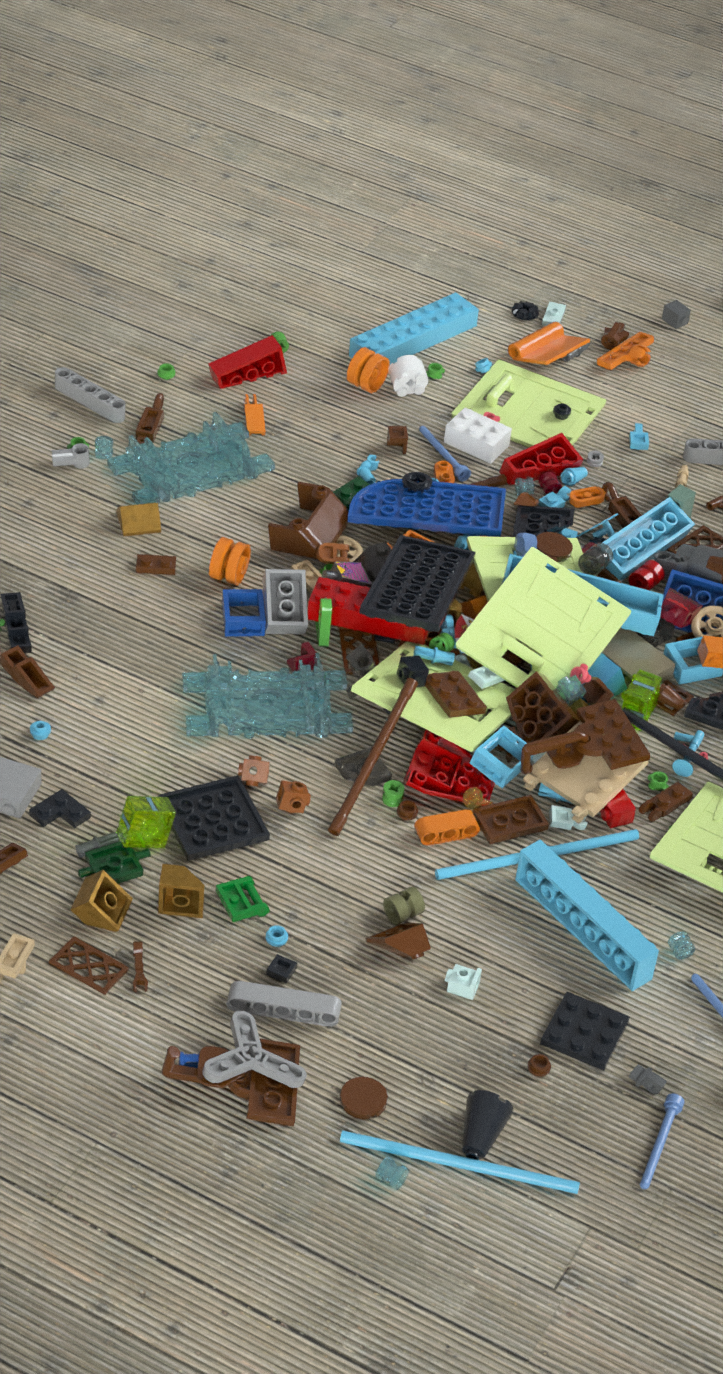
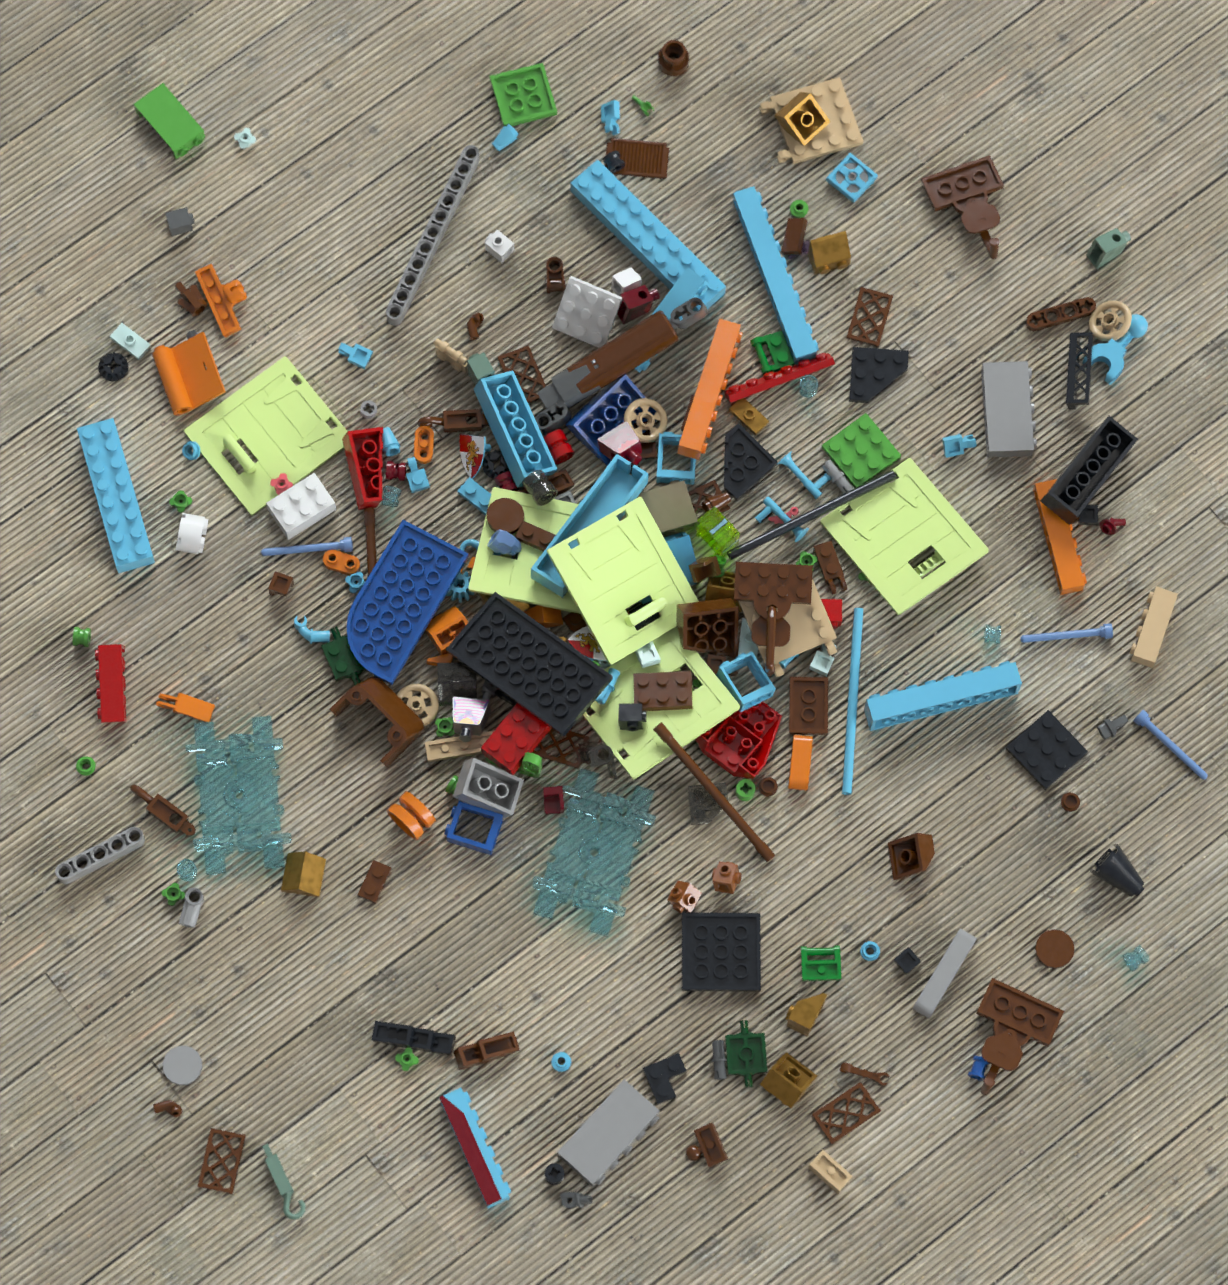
camera: 65 degrees left, 30 degrees up
clear neon green container [116,796,176,848] -> none
light grey piece [202,1011,307,1088] -> none
dark orange plate [316,543,350,564] -> none
medium azure piece [340,1130,580,1194] -> none
orange wheel [347,347,390,394] -> none
olive wheel [383,887,425,925] -> none
black gear [402,472,432,493] -> none
light aqua brick [445,964,482,1000] -> none
clear yellow plate [463,788,493,809] -> none
black plate [513,505,574,537] -> none
dark orange slope [514,492,540,506] -> none
black plate [553,403,571,420] -> none
clear light blue brick [556,675,587,706] -> none
coral plate [570,664,591,687] -> none

